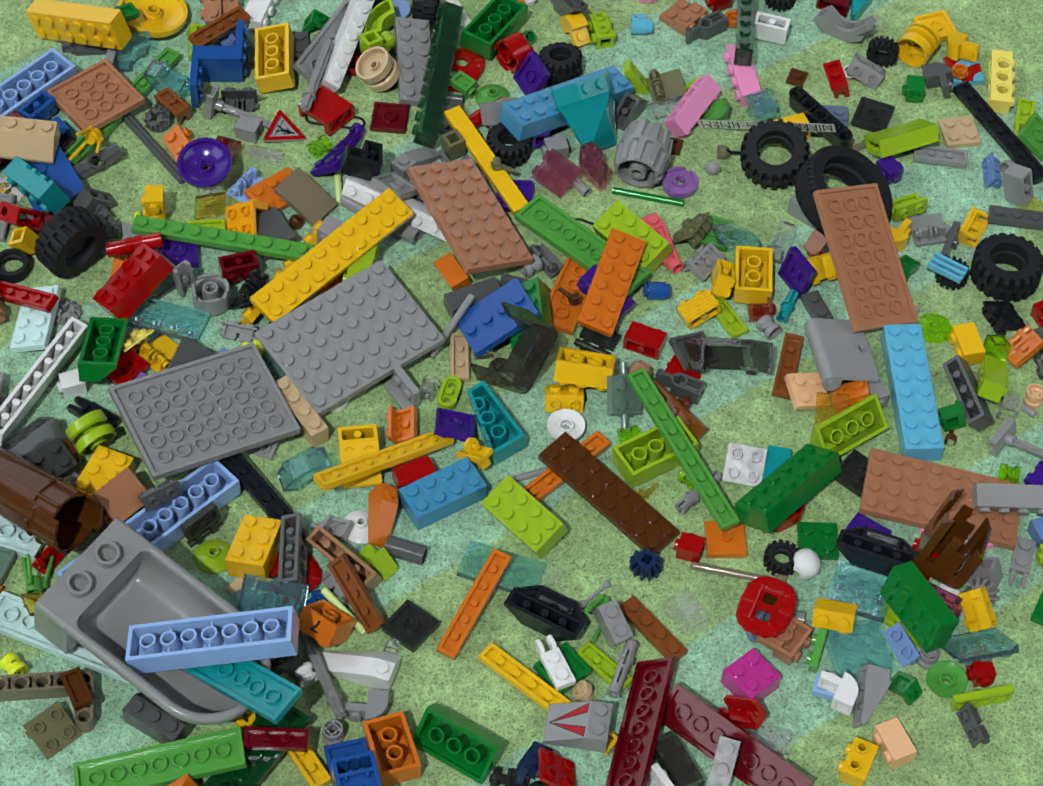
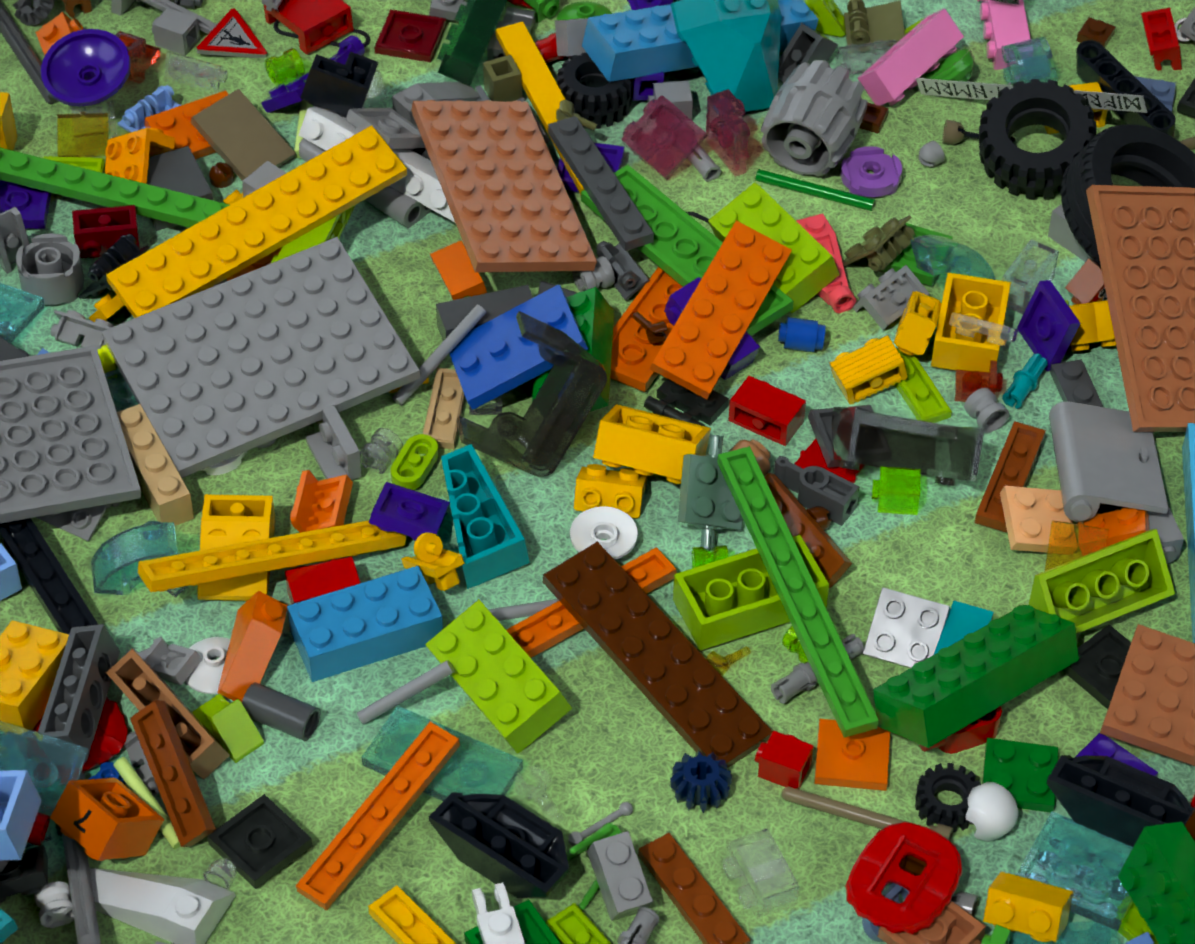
camera: 10 degrees right, 5 degrees down
none -> light grey bar [357,660,455,724]
none -> dark grey plate [548,116,654,251]
none -> clear neon green brick [871,466,921,515]
none -> clear plate [949,312,1019,346]

